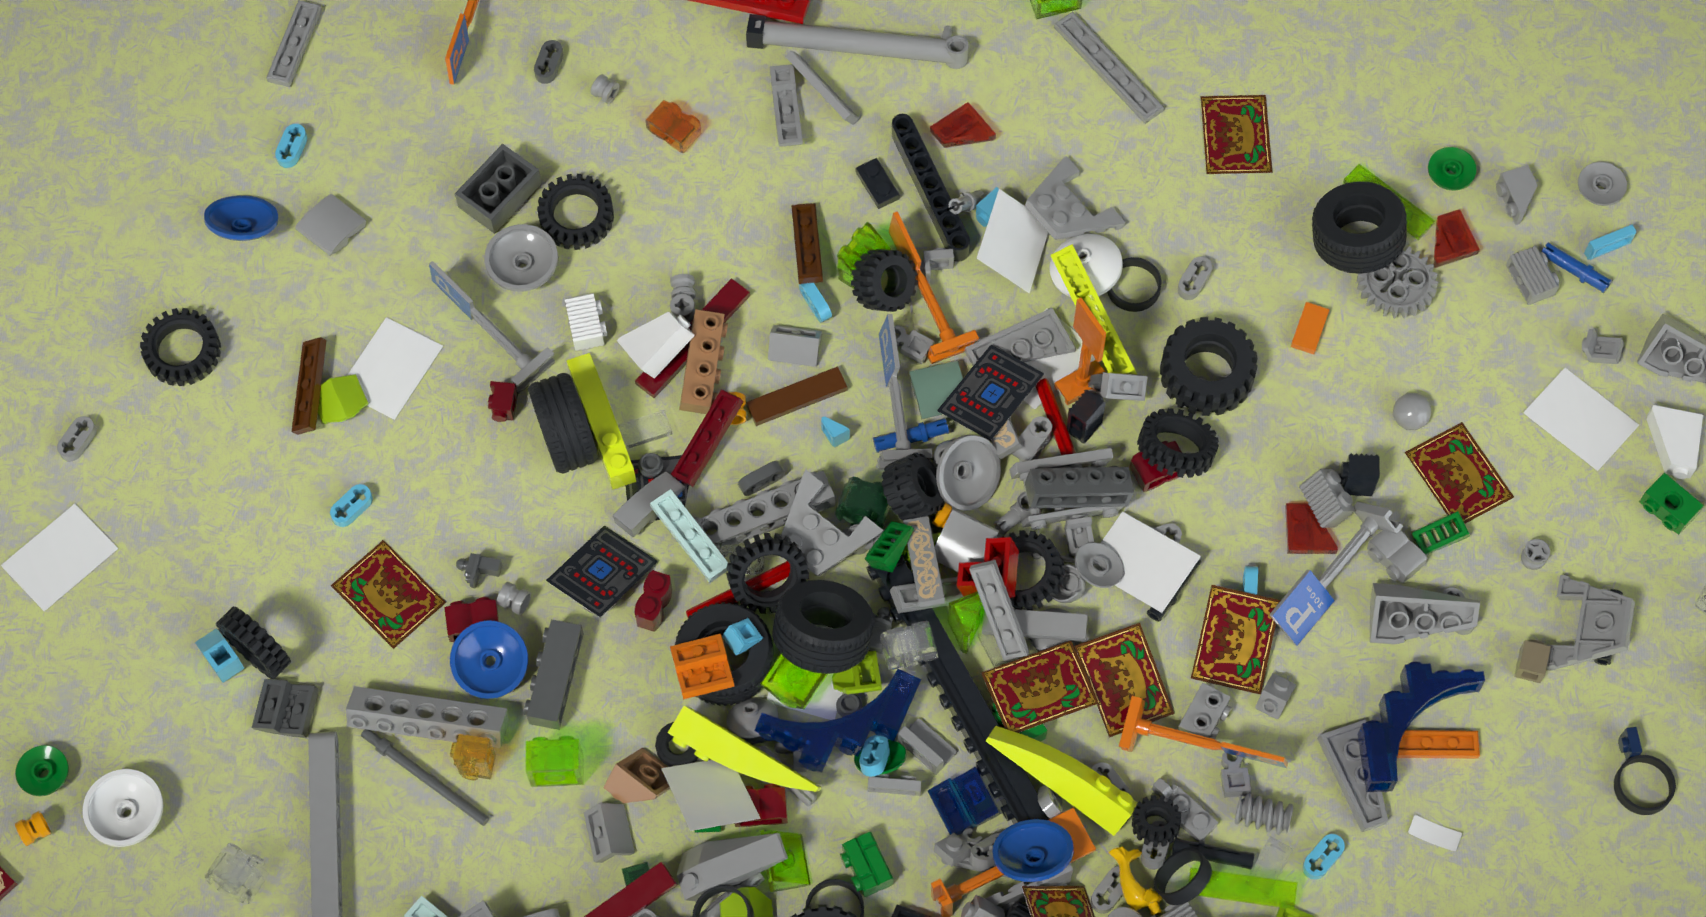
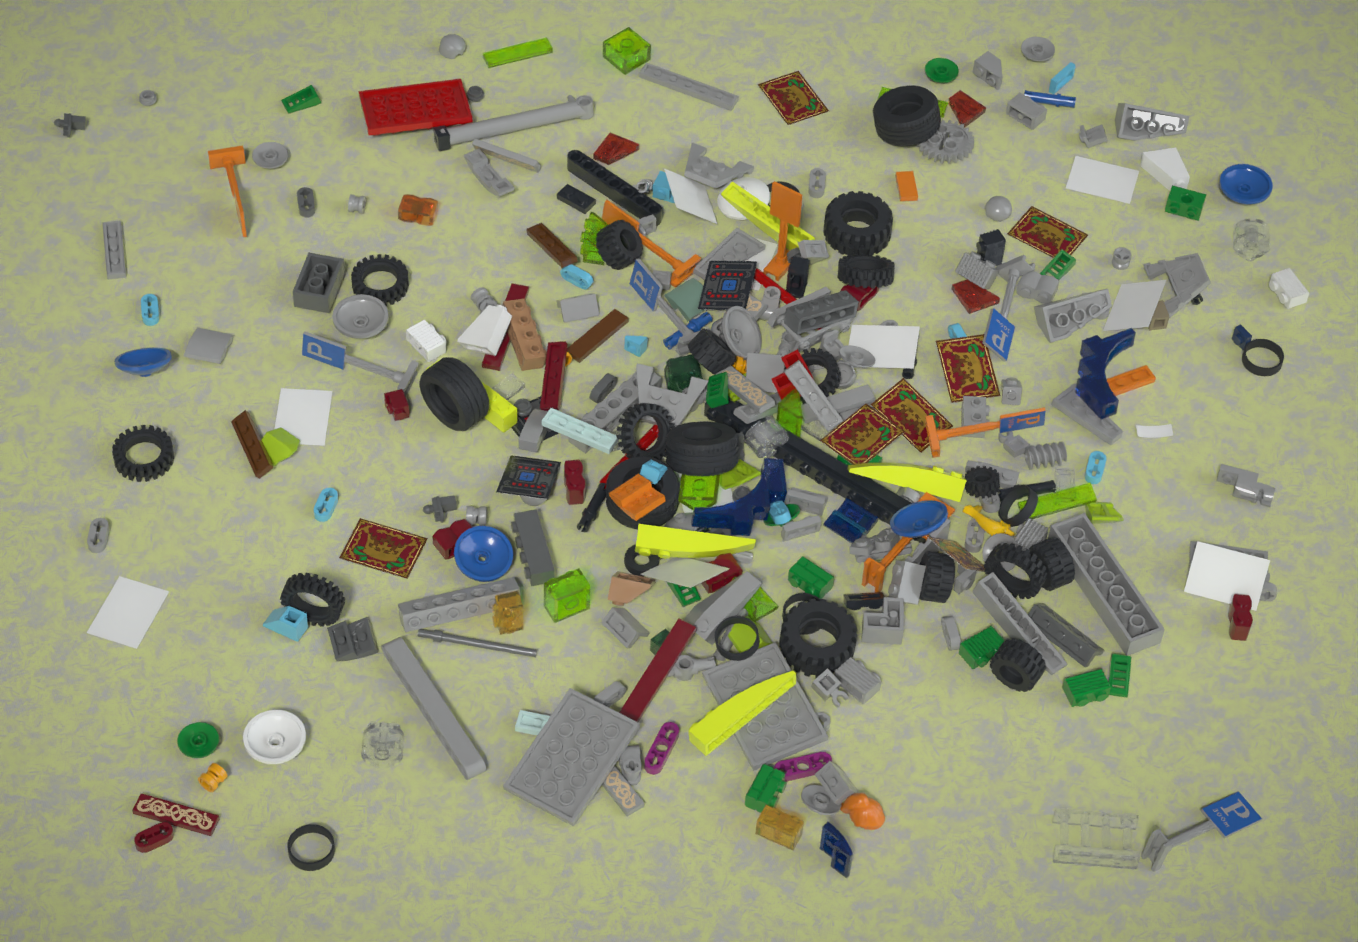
camera: 30 degrees left, 15 degrees down
none -> black pin [577,483,606,533]
none -> white sticker [1103,280,1166,331]

